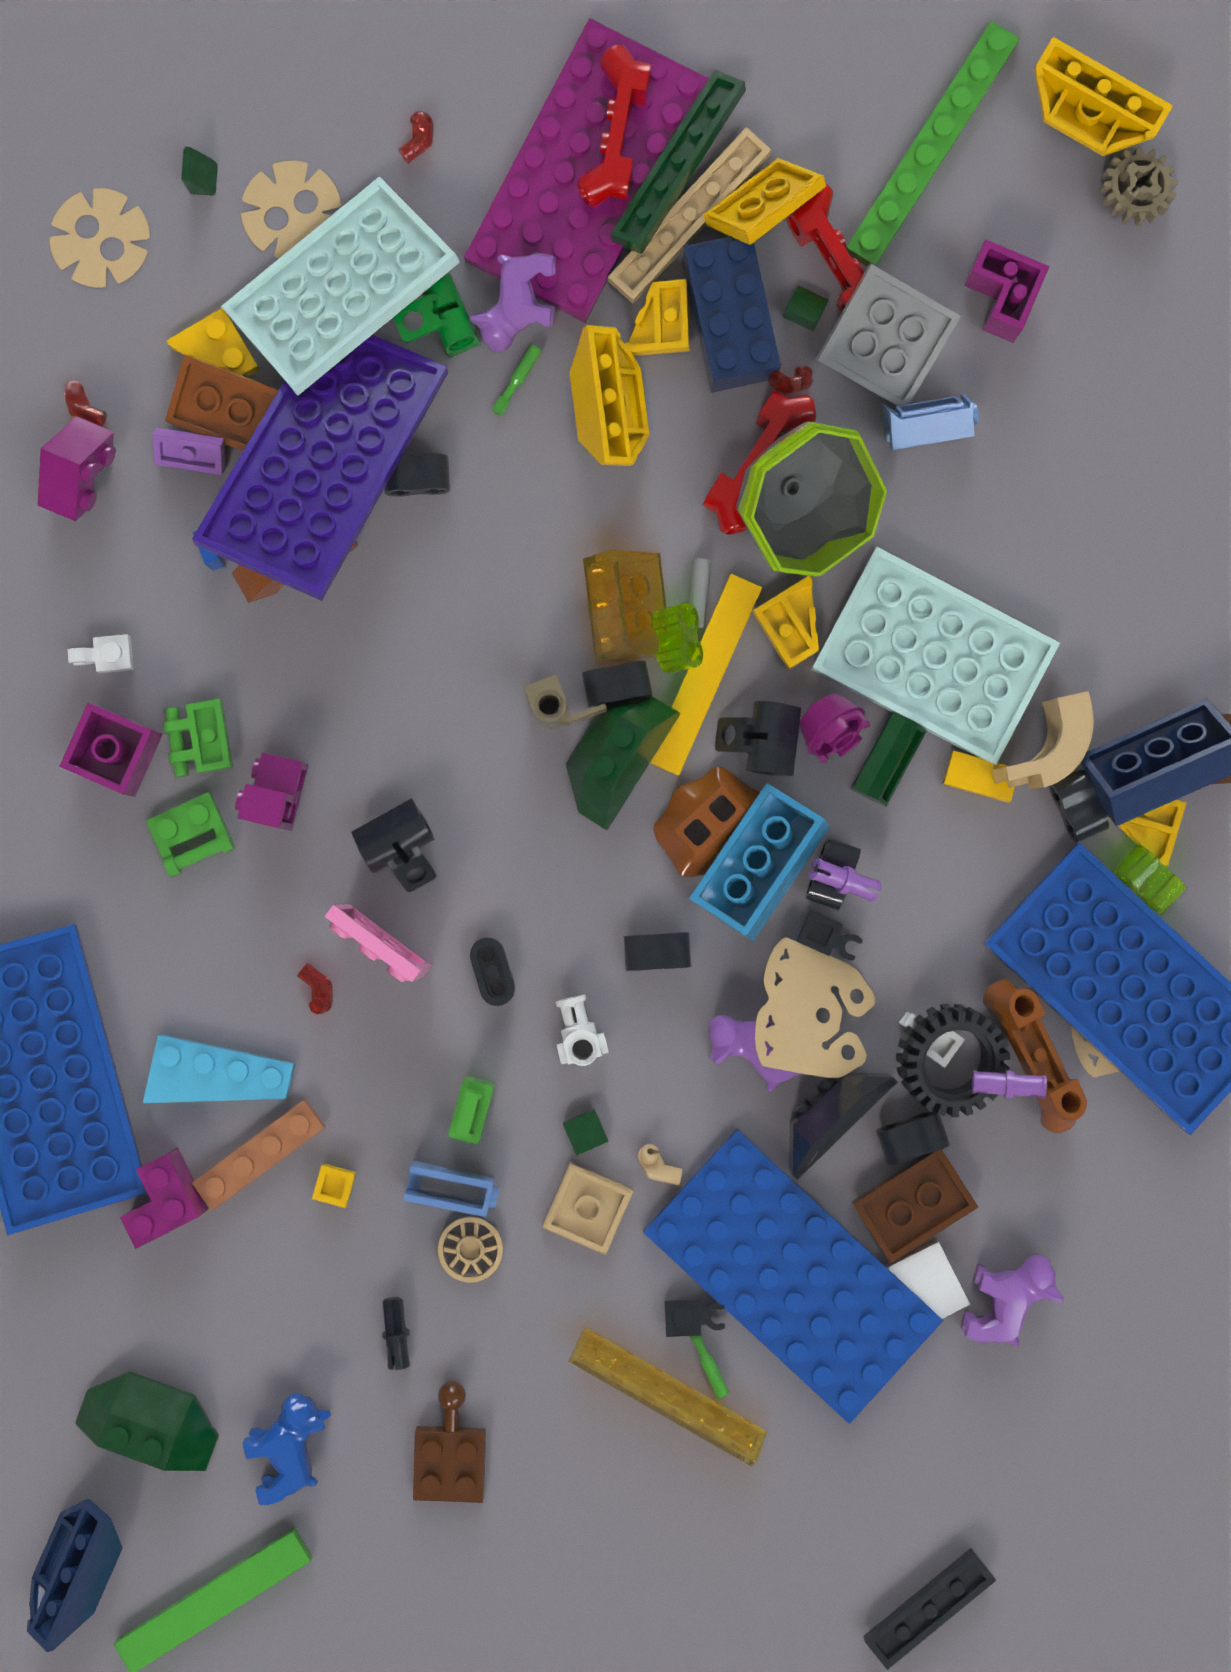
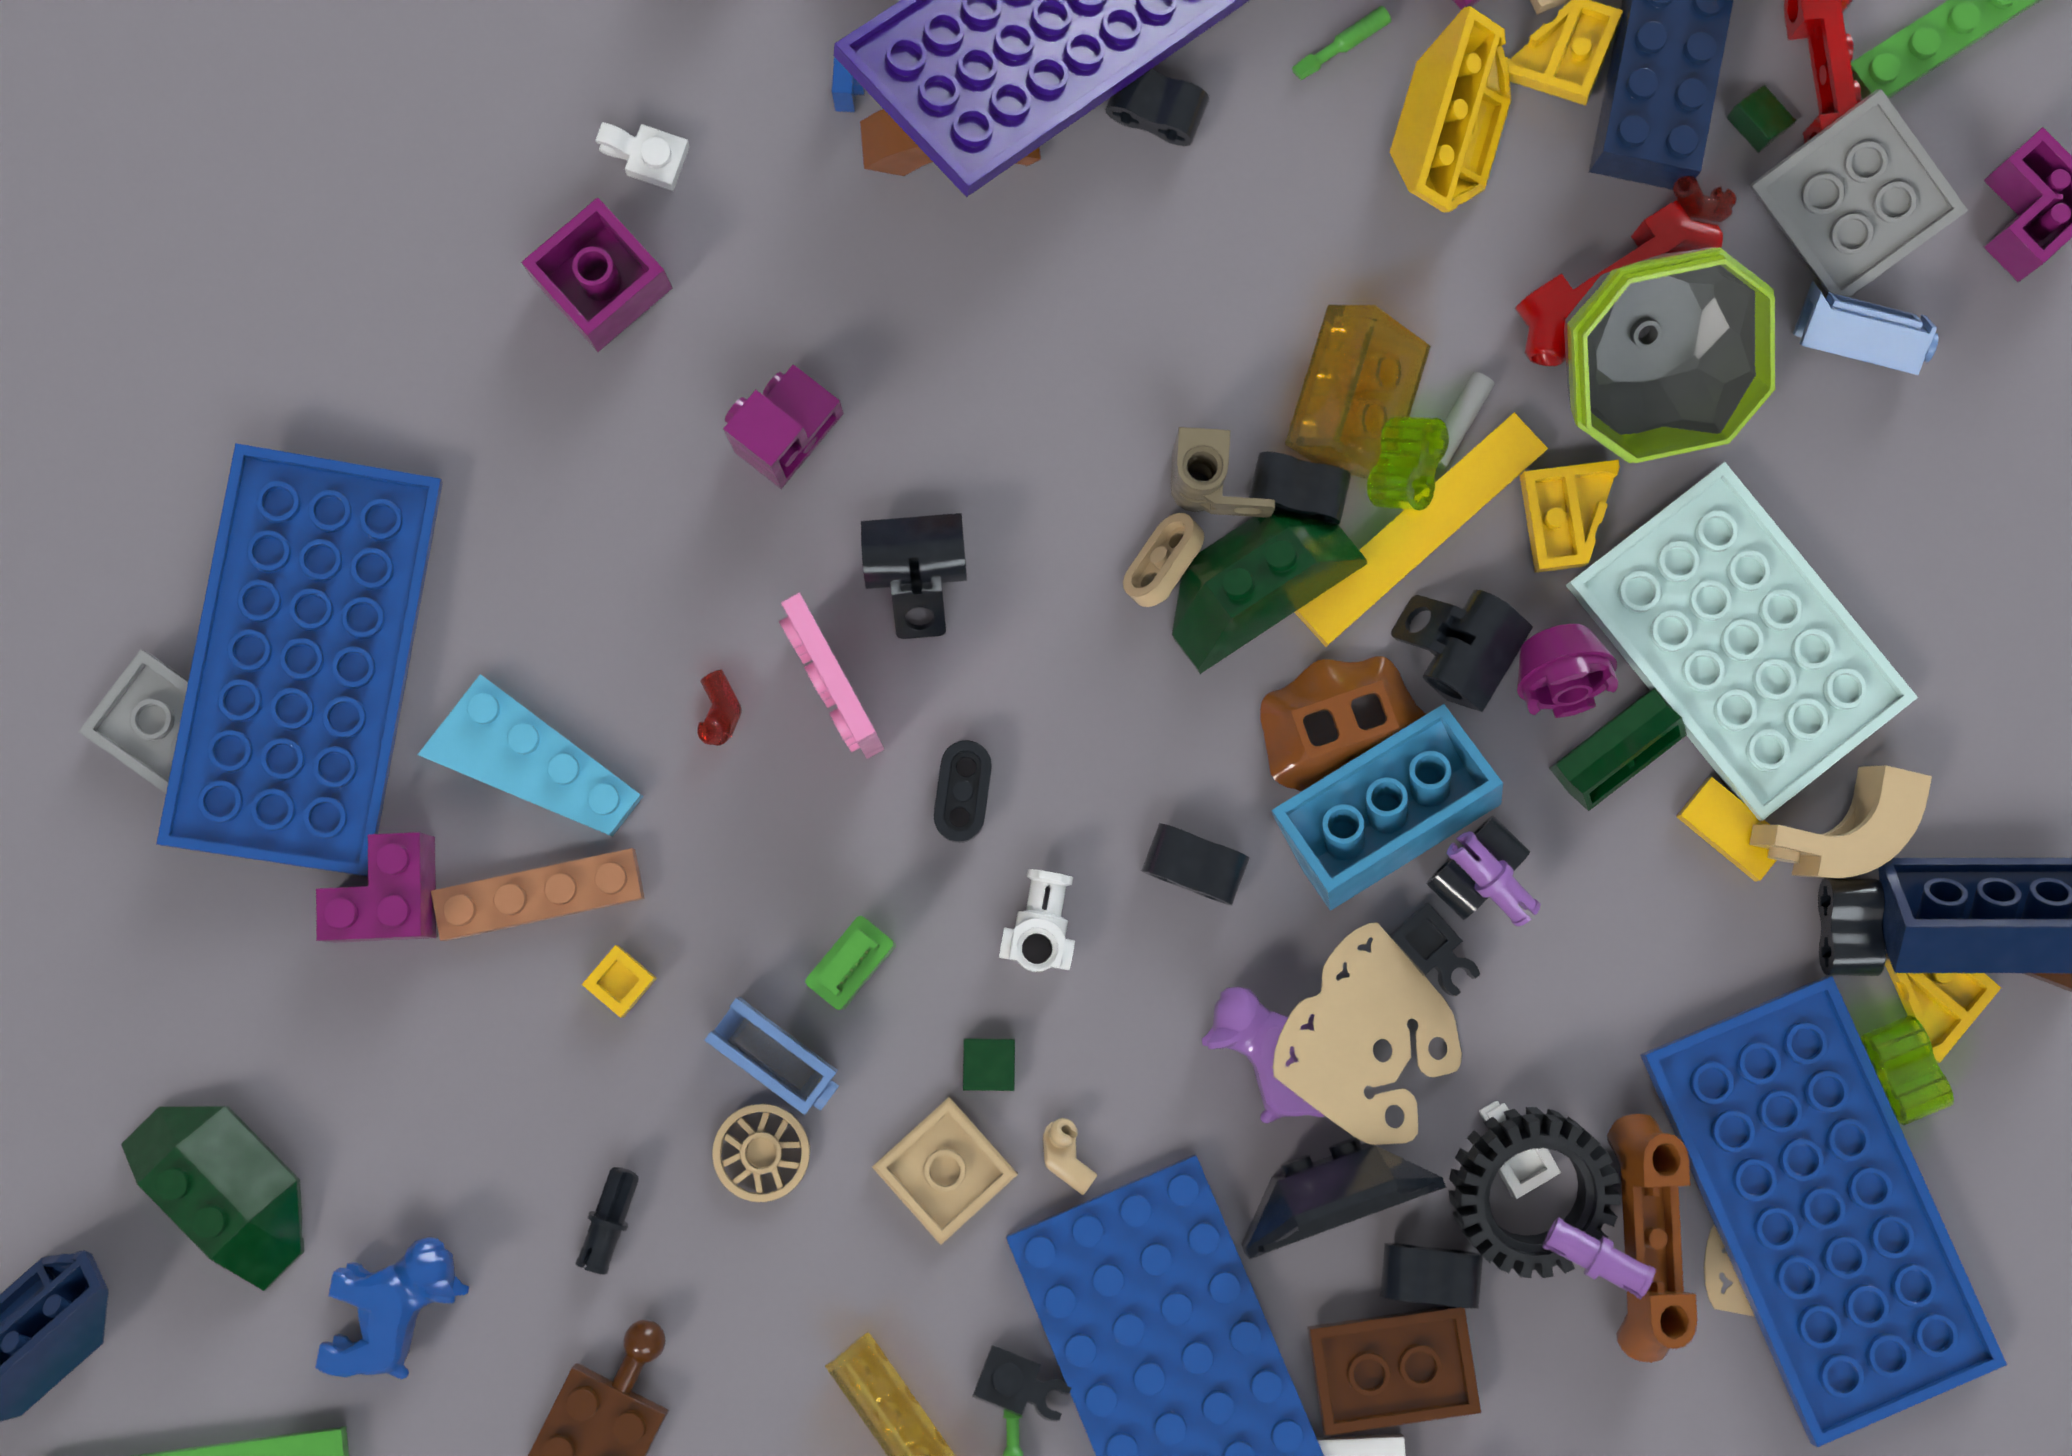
camera: 20 degrees right, 5 degrees down
bright green plate [146,792,235,877] -> none
bright green plate [163,699,234,778] -> none
none -> tan plate [1123,513,1204,607]

